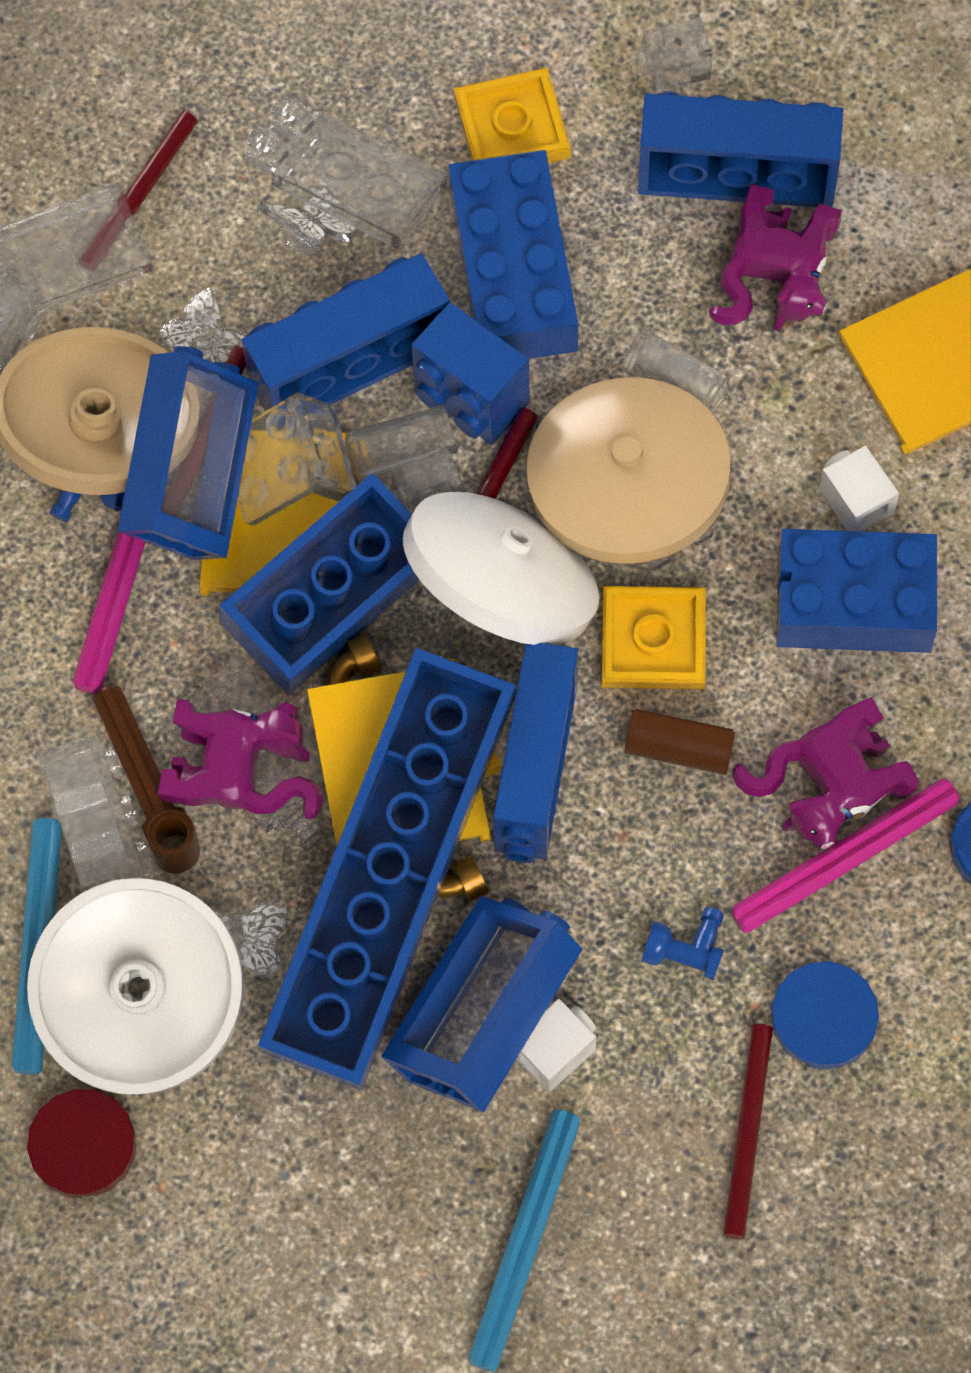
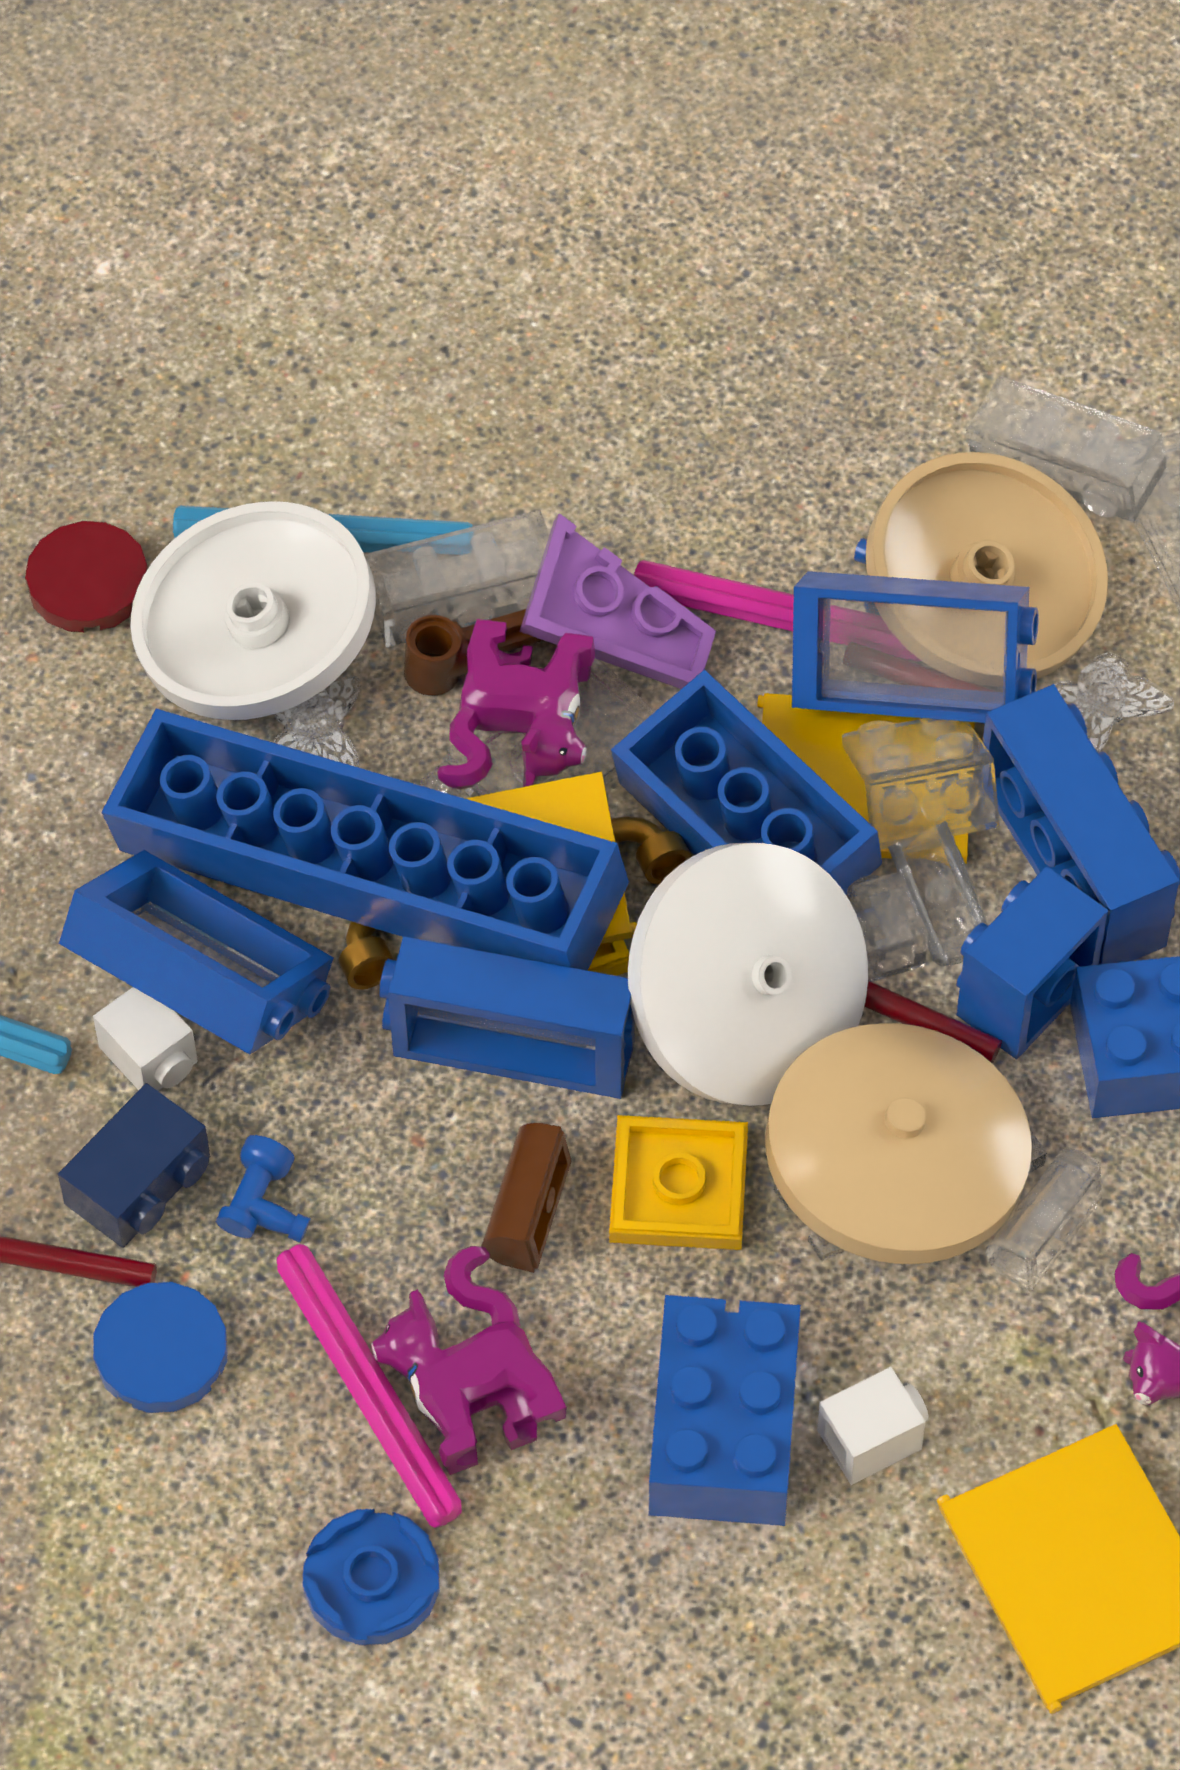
camera: 90 degrees right, 10 degrees down
none -> dark blue brick [58,1083,211,1248]
none -> medium lavender wing [520,513,716,689]

